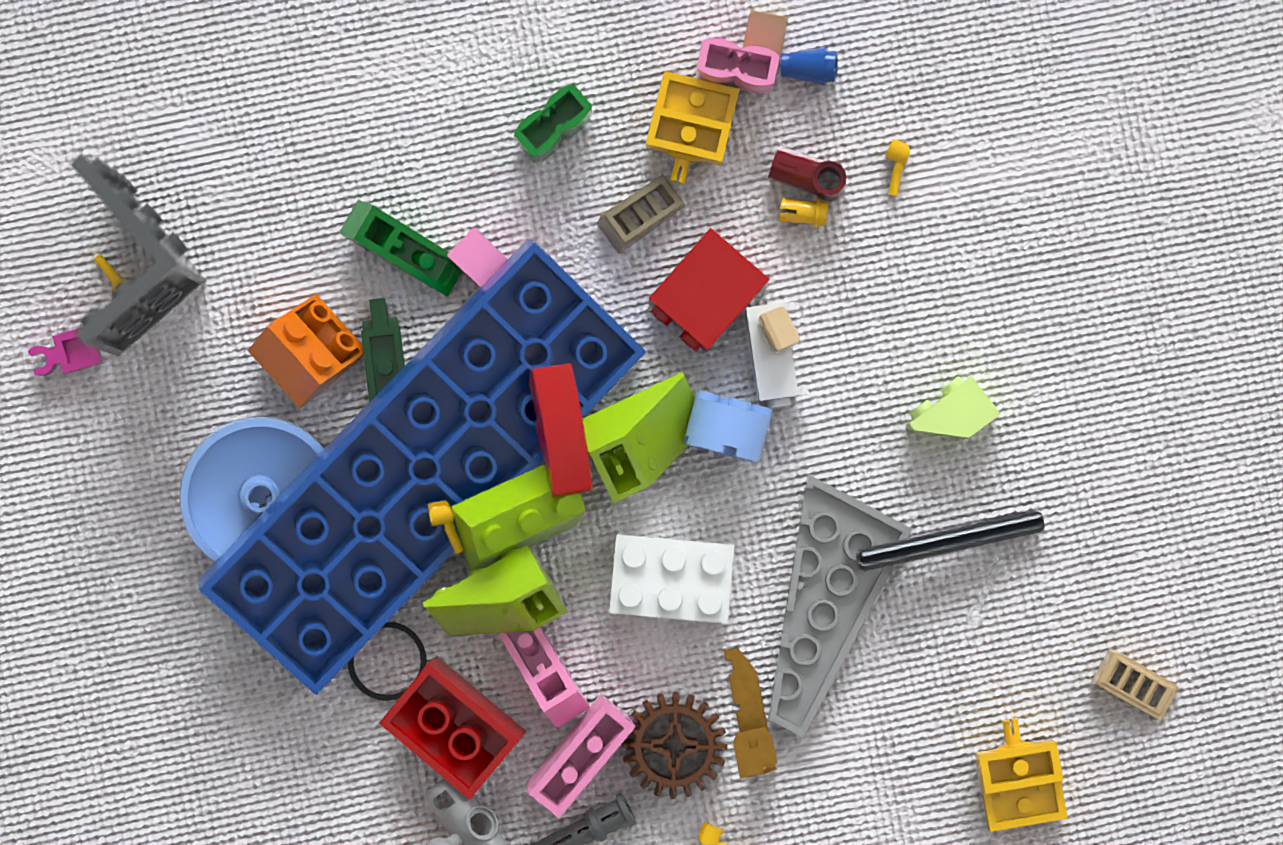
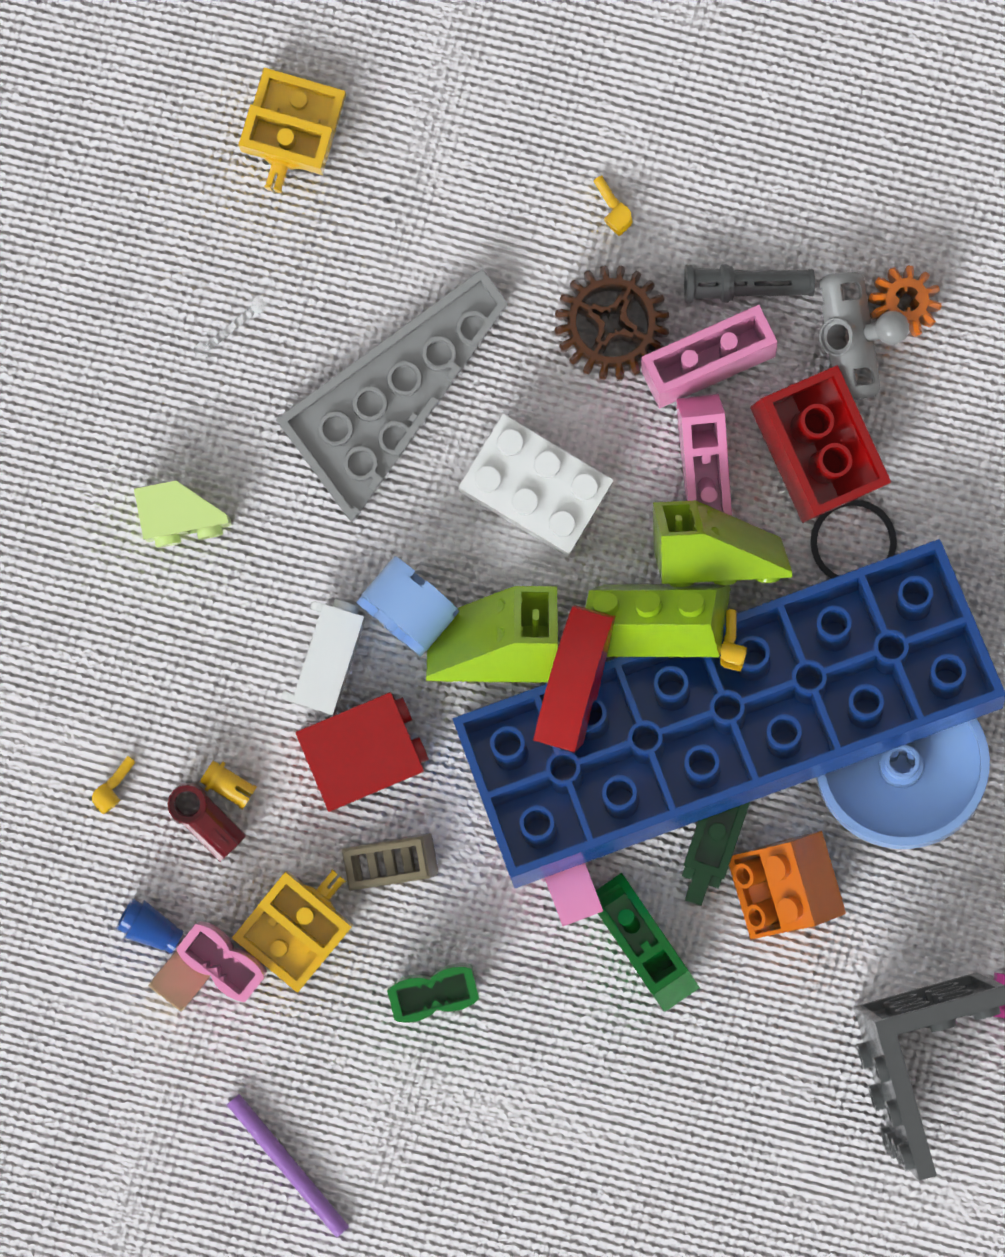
camera: 155 degrees left, 0 degrees up
yellow hand [94,254,133,292] -> none
pearl gold piece [724,648,778,779] -> none
tan slope [758,307,800,353] -> none
black axle [856,511,1045,571] -> none
tan slope [1091,648,1179,721] -> none

